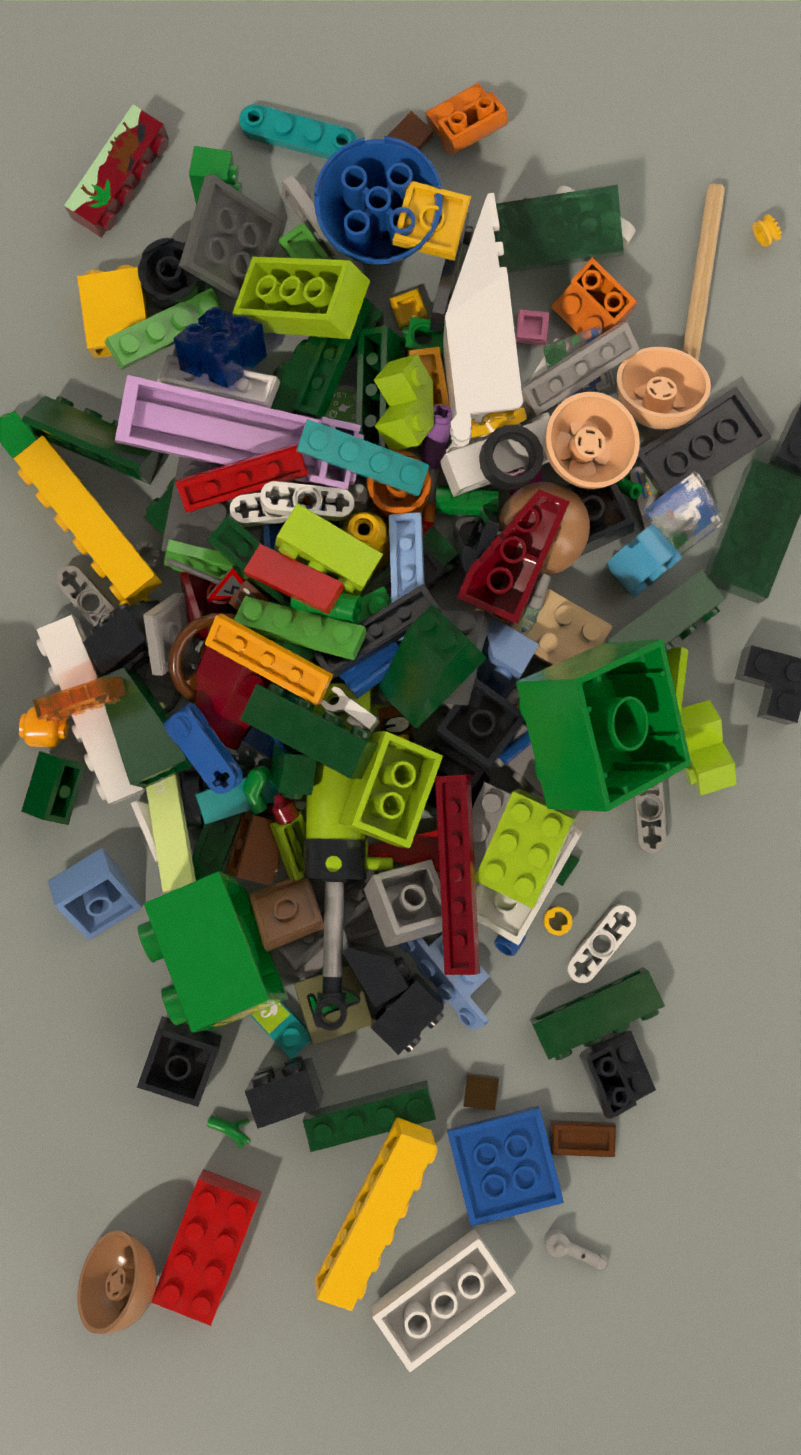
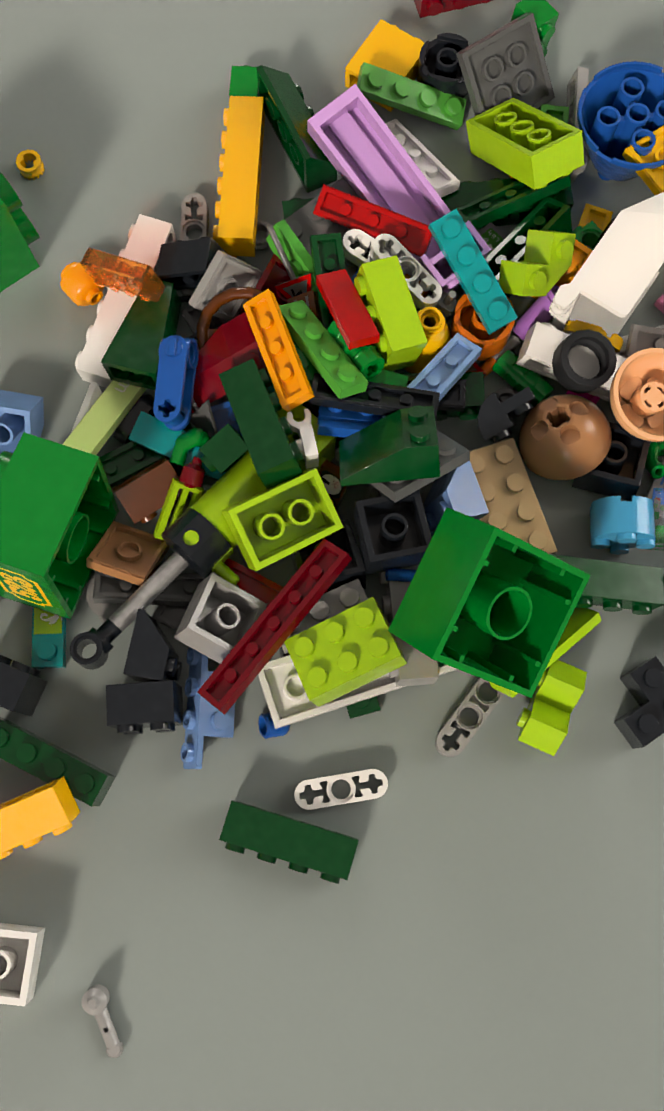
camera: 35 degrees right, 10 degrees down
dark green brick [21,751,87,825] -> none
clear blue brick [173,307,267,388] -> none
teal plate [239,104,357,159] -> none
olive tile [293,964,372,1045] -> none
blue plate [447,1106,564,1227] -> none
dark red wedge [457,489,570,626] -> none
dark brown tile [463,1073,499,1111] -> none
light grey piece [521,573,551,632] -> none
yellow bush [543,906,573,936] -> none
reddish brown tile [551,1120,616,1157] -> none
black brick [579,1031,656,1119] -> none

